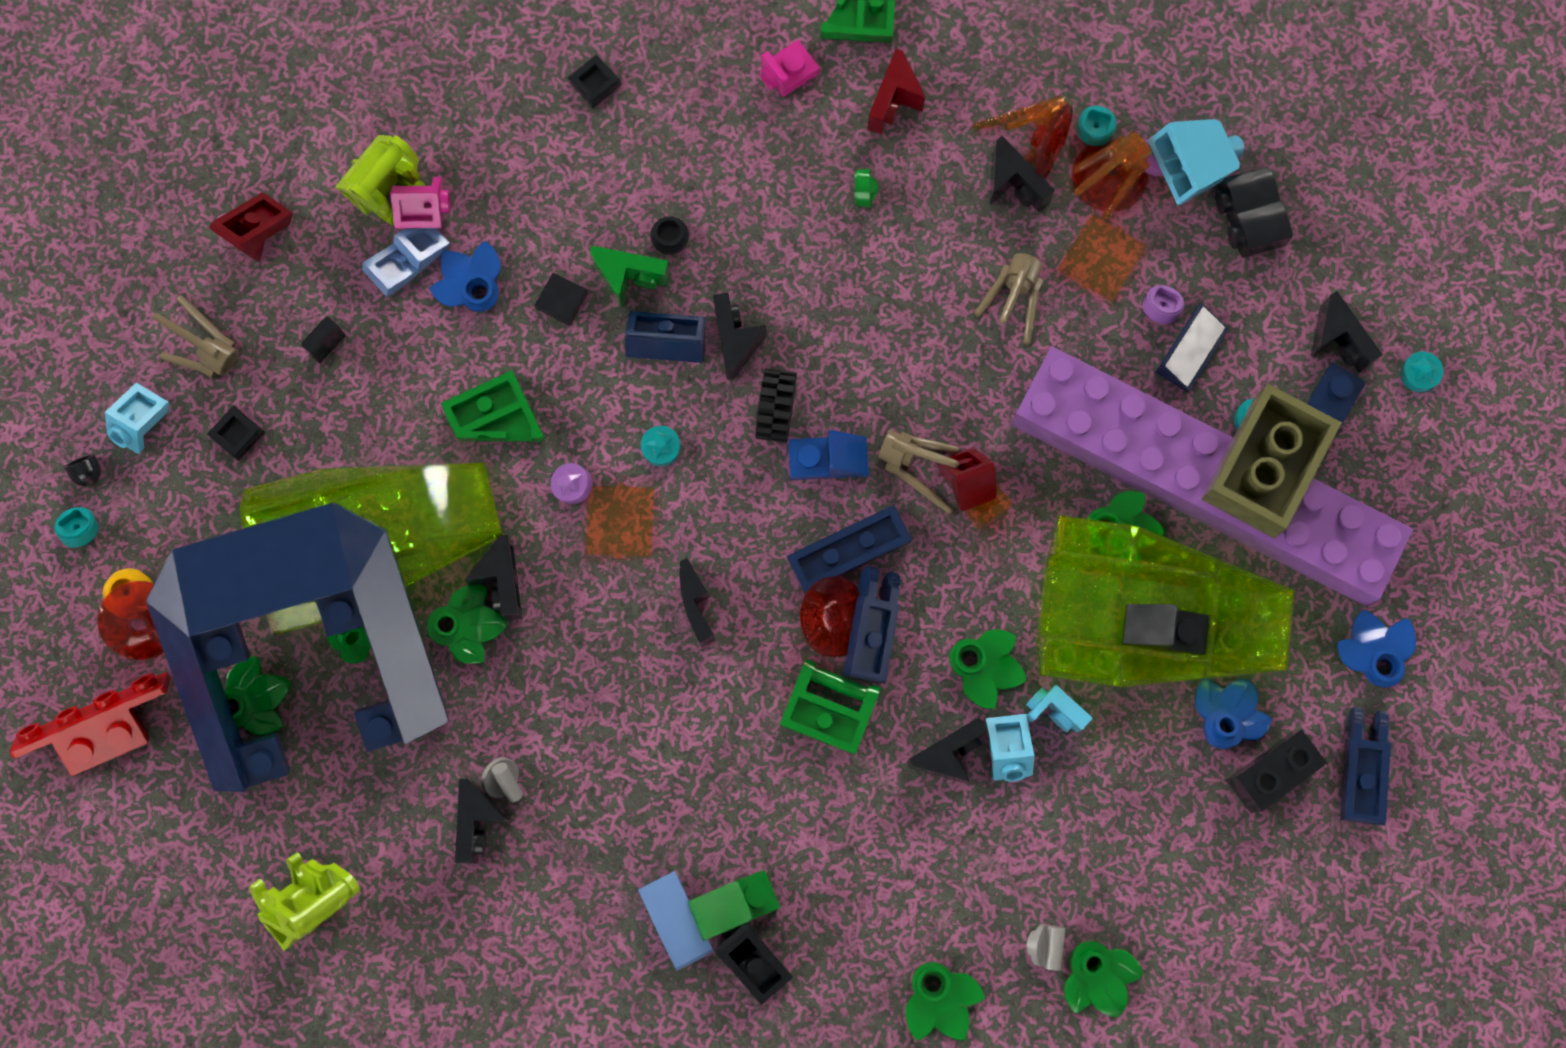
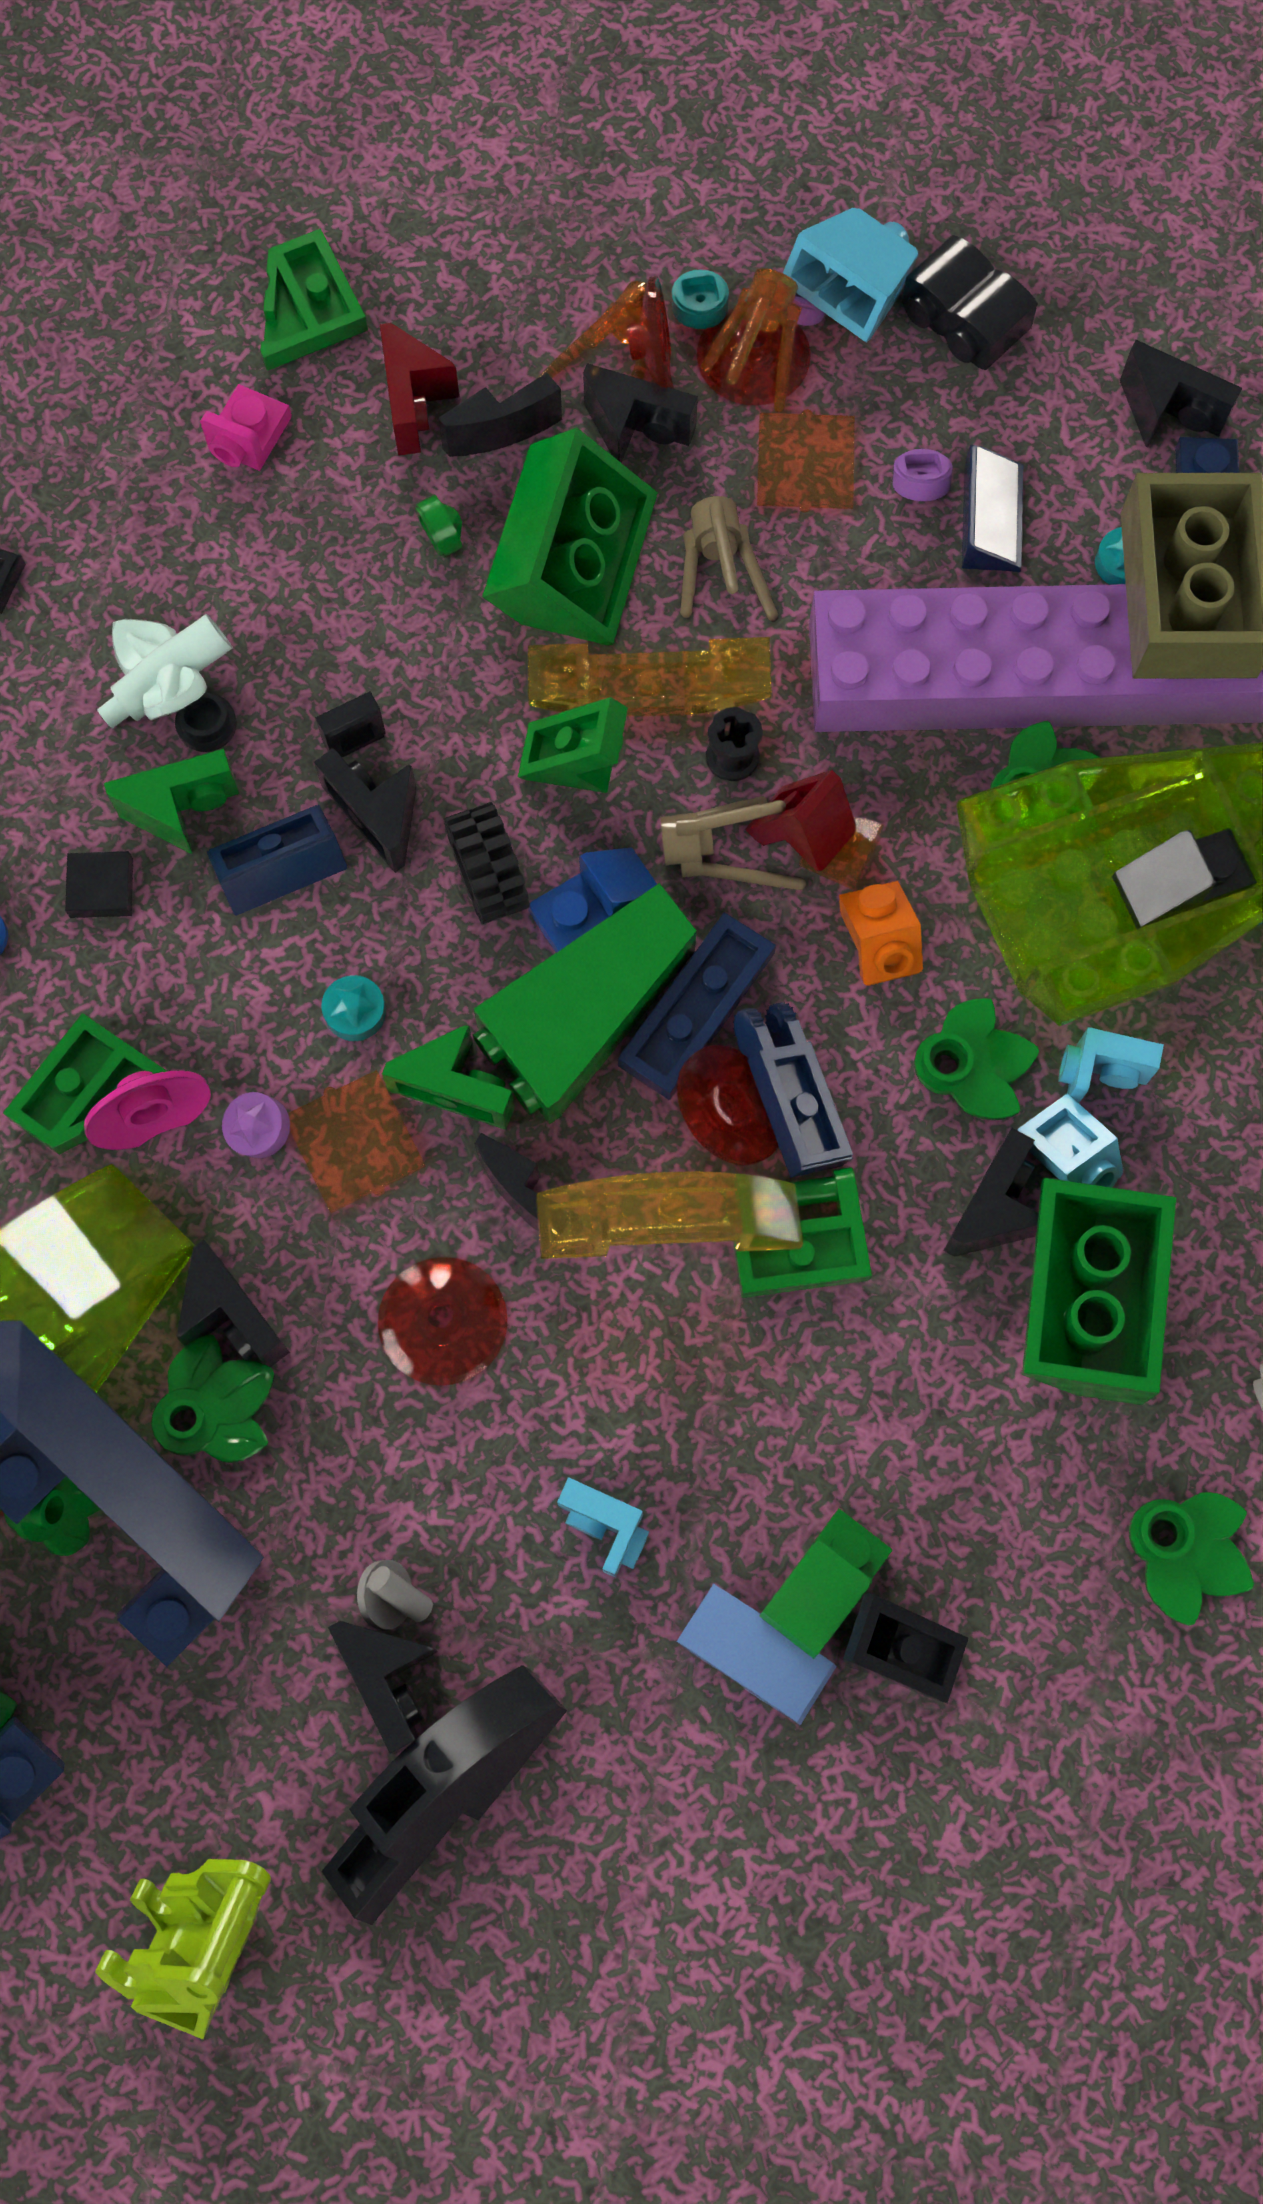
camera: 30 degrees left, 5 degrees down
none -> dark pink dish [84,1071,211,1150]
none -> light aqua plant [97,614,233,728]
none -> black tile [315,691,386,757]
none -> black slope [321,1665,567,1925]
none -> clear red dish [378,1257,508,1386]
none -> green slope [382,1025,515,1130]
none -> black slope [438,372,562,457]
none -> green slope [472,883,697,1125]
none -> green slope [482,427,658,646]
none -> green slope [518,697,628,793]
none -> clear yellow slope [528,637,772,716]
none -> clear yellow slope [536,1171,803,1259]
none -> medium azure bracket [557,1477,649,1578]
none -> black bush [706,707,763,781]
none -> orange bracket [839,881,923,986]
none -> green slope [1022,1178,1176,1405]

